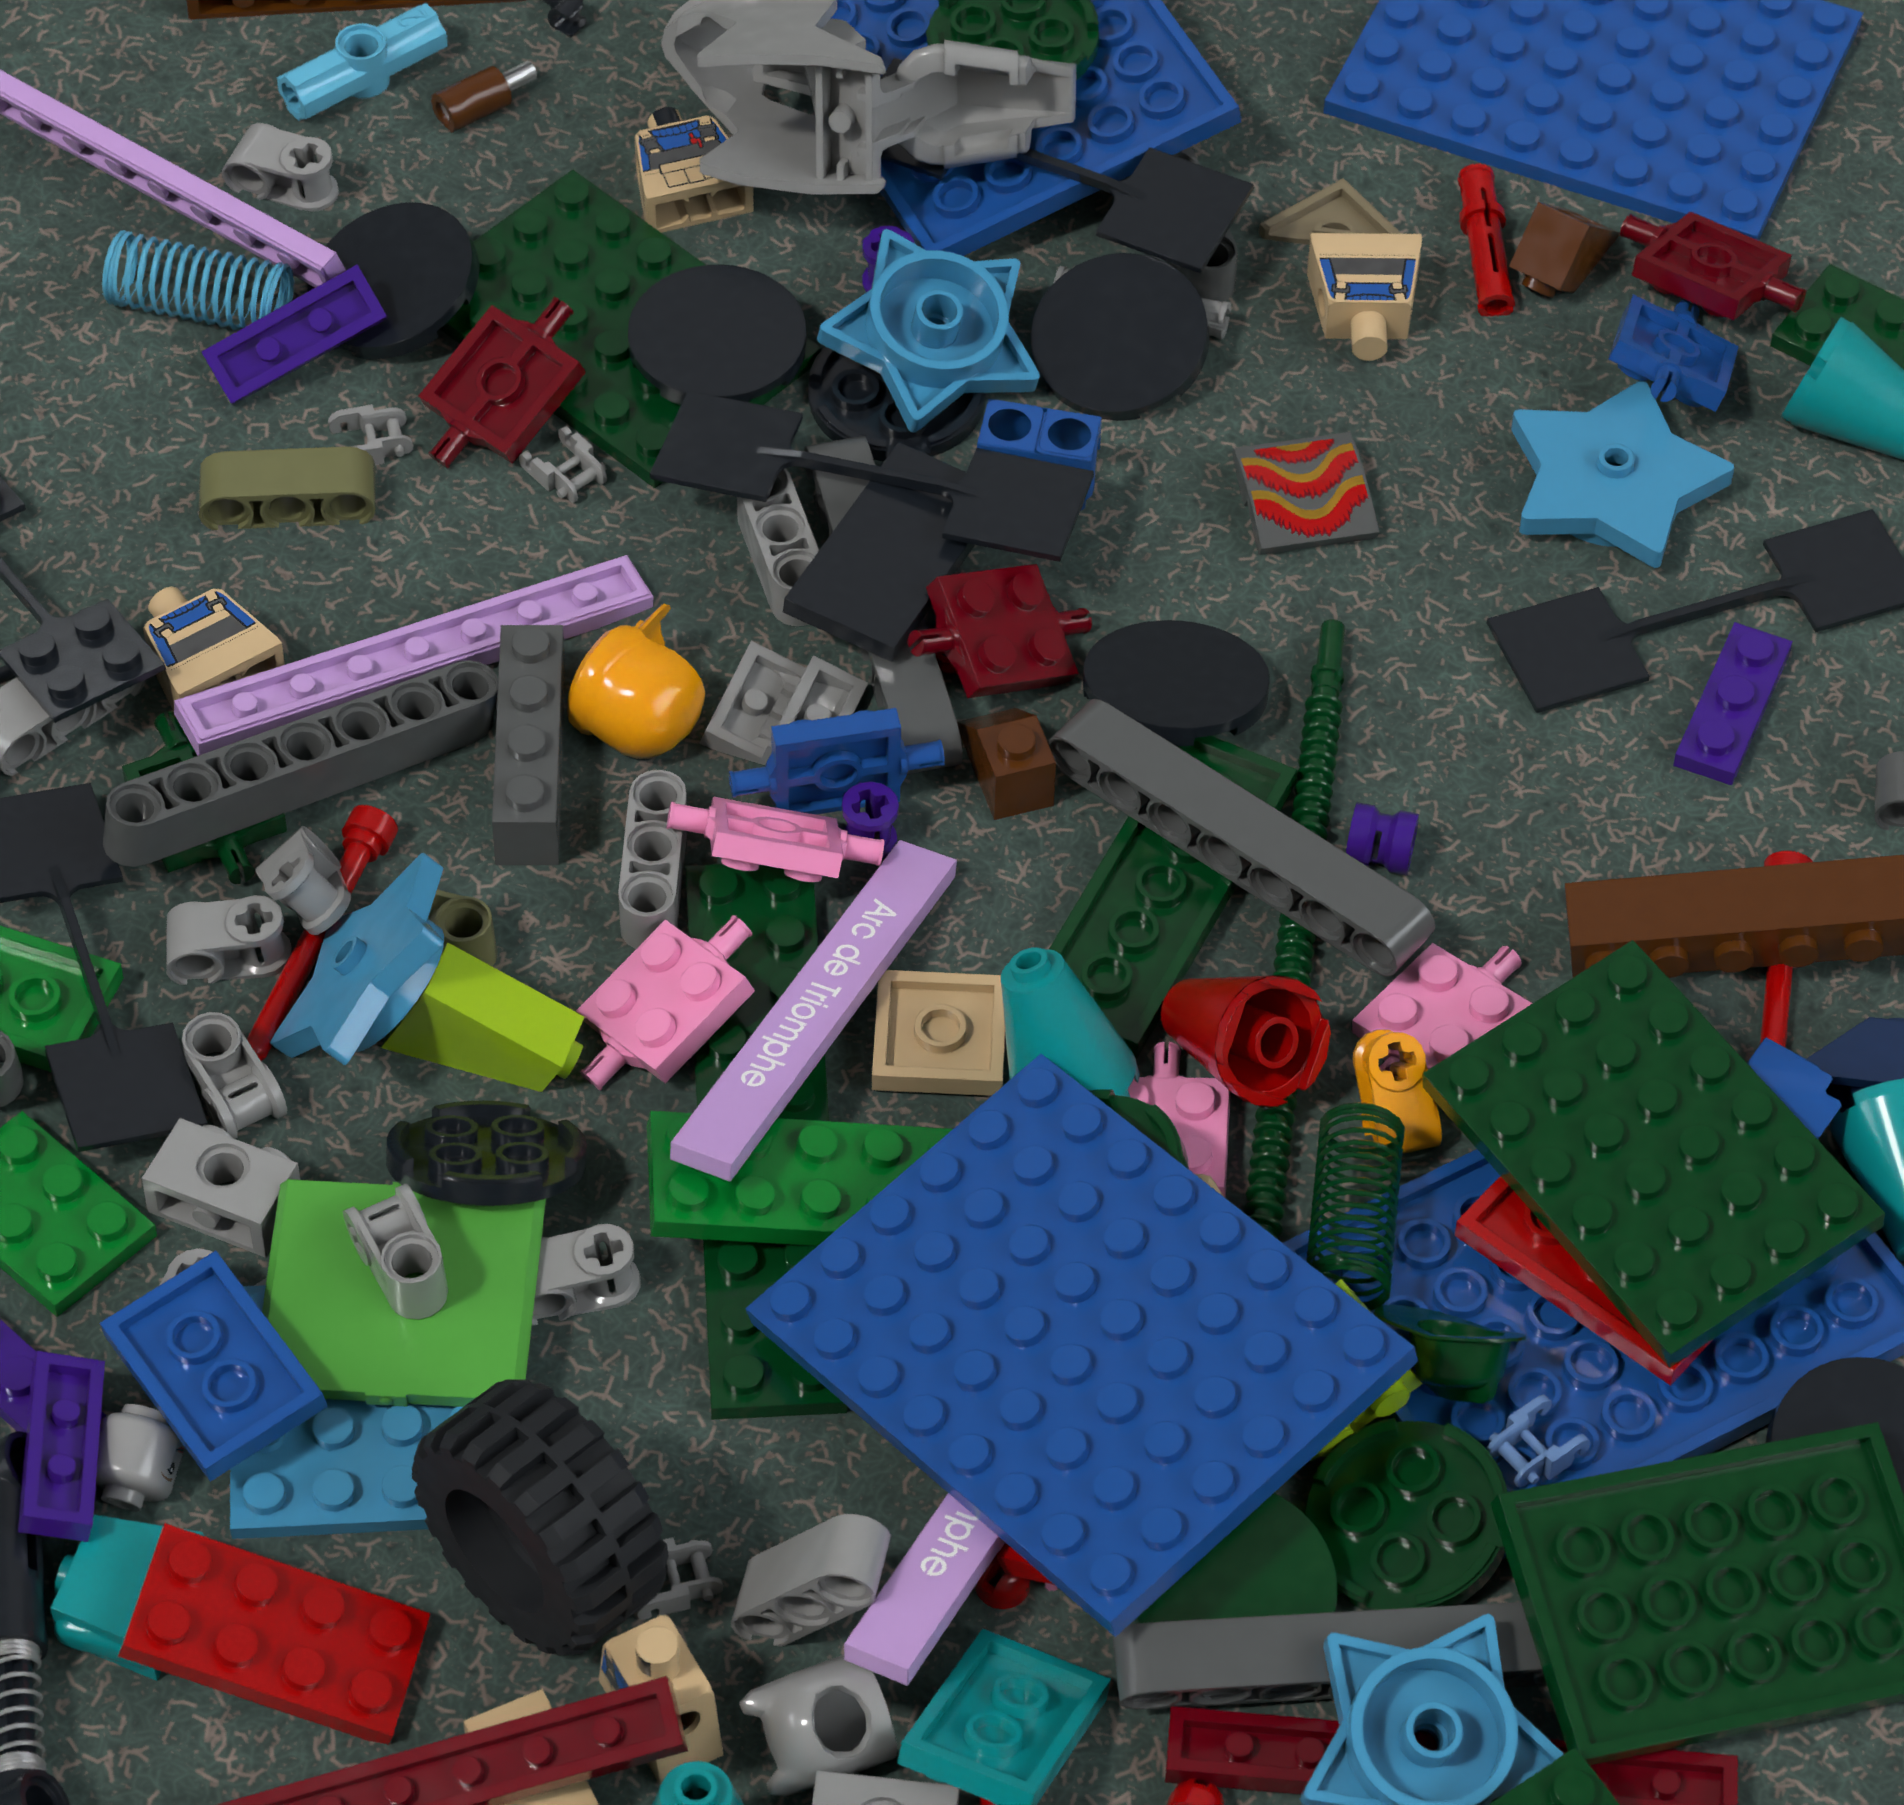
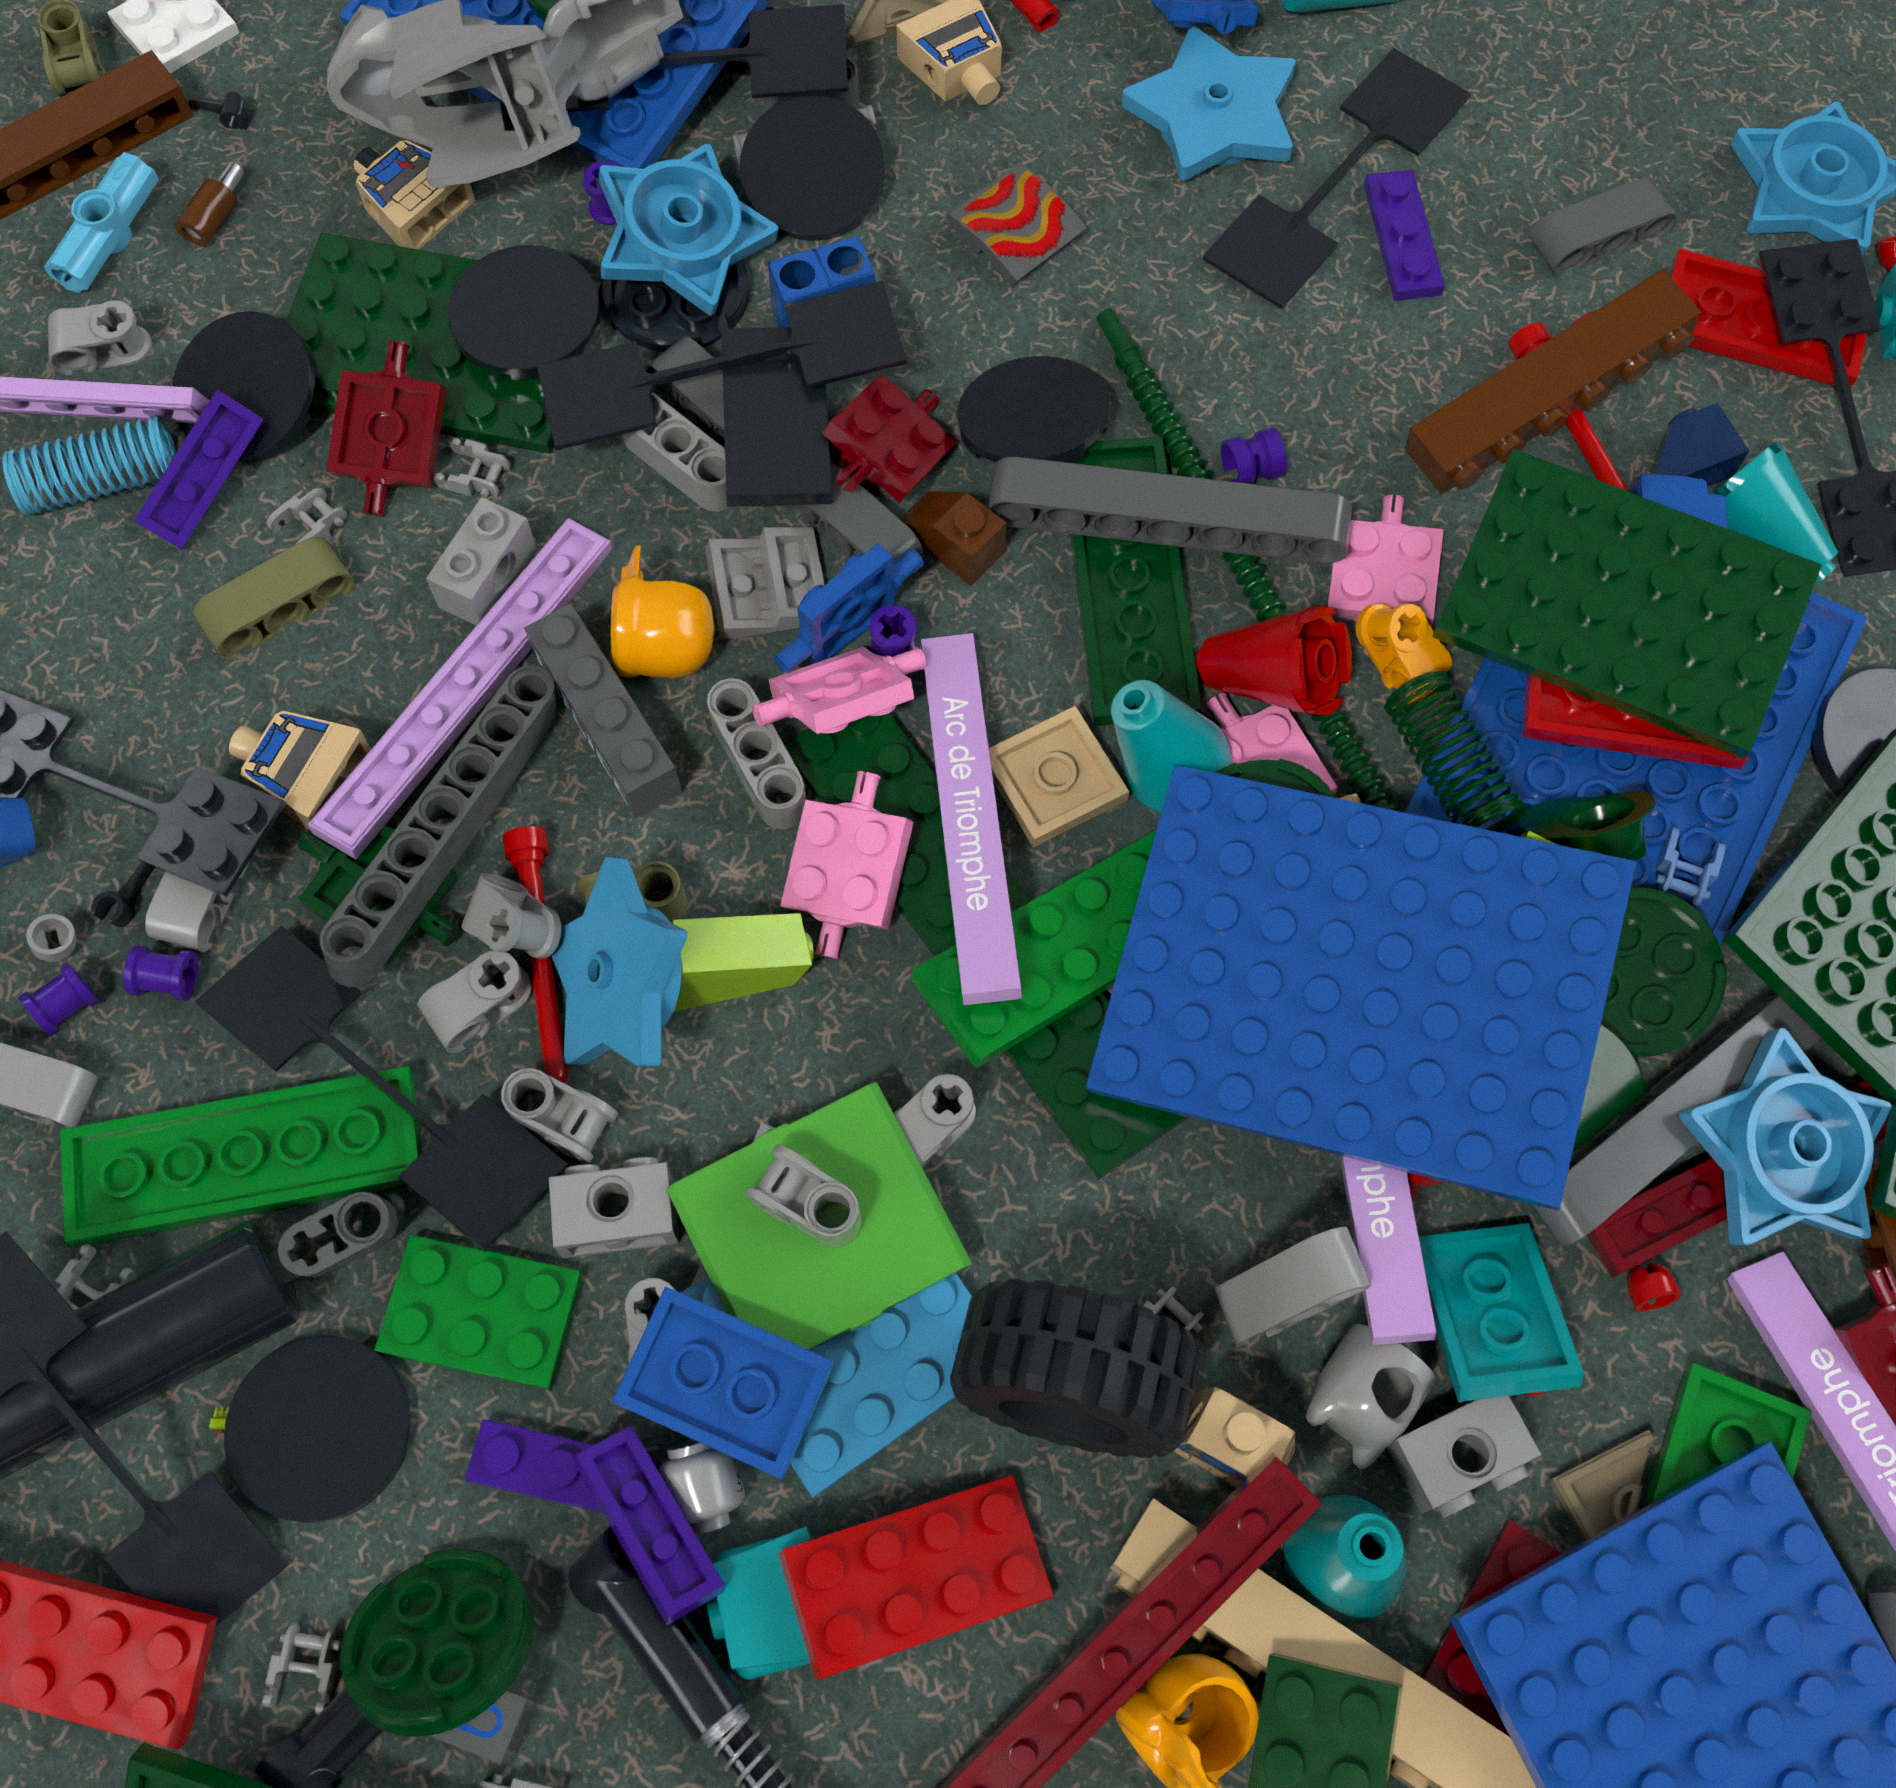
camera: 30 degrees left, 15 degrees up
black tile [386,1100,587,1206] -> none
none -> light grey brick [426,497,537,626]

